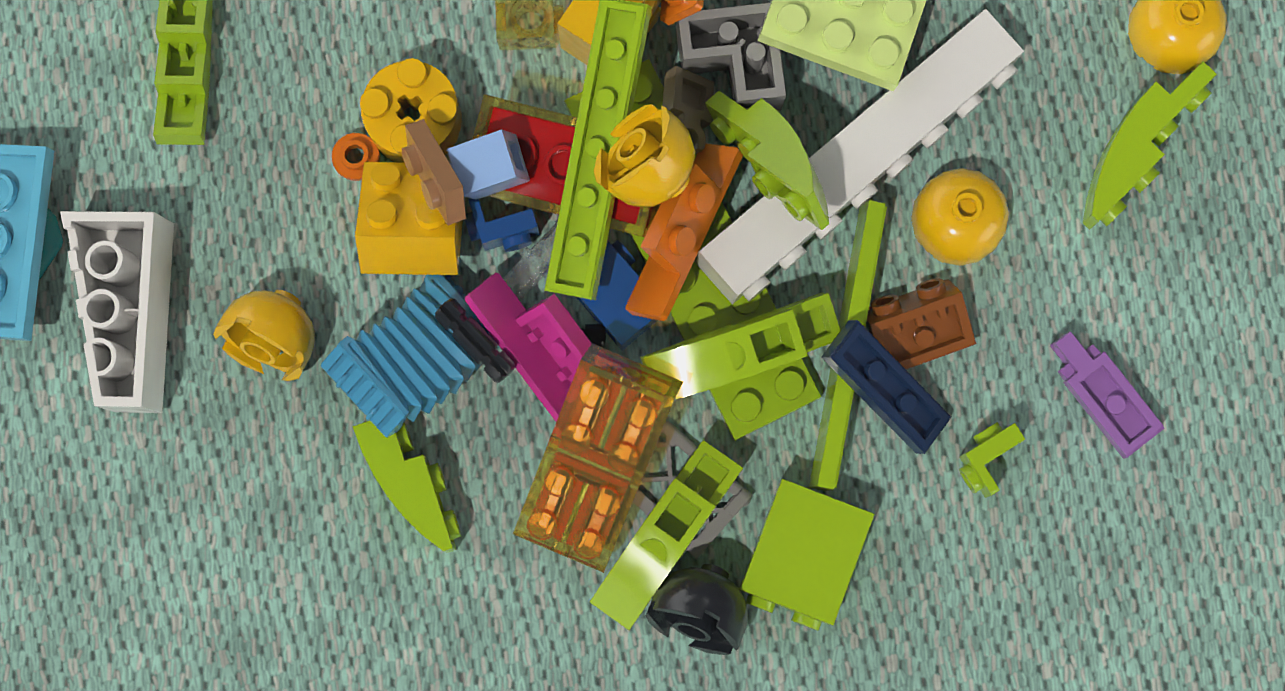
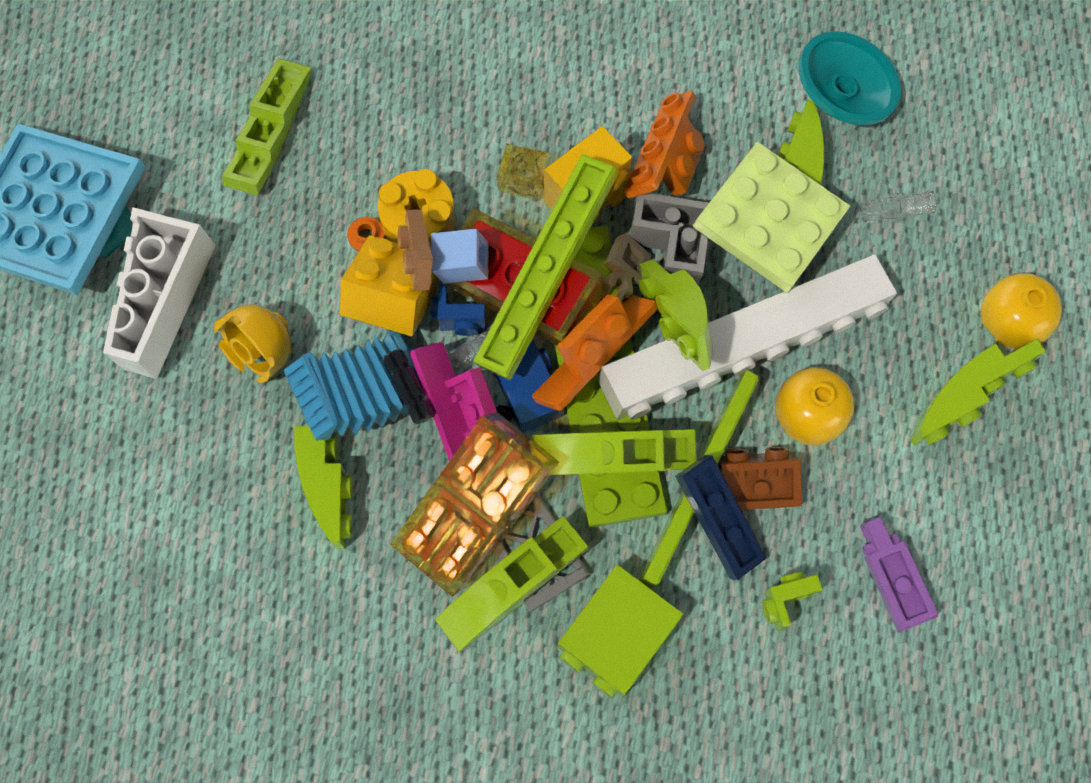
camera: 15 degrees right, 10 degrees down
yellow cylinder [594,104,695,207] -> none
black cylinder [645,564,748,655] -> none

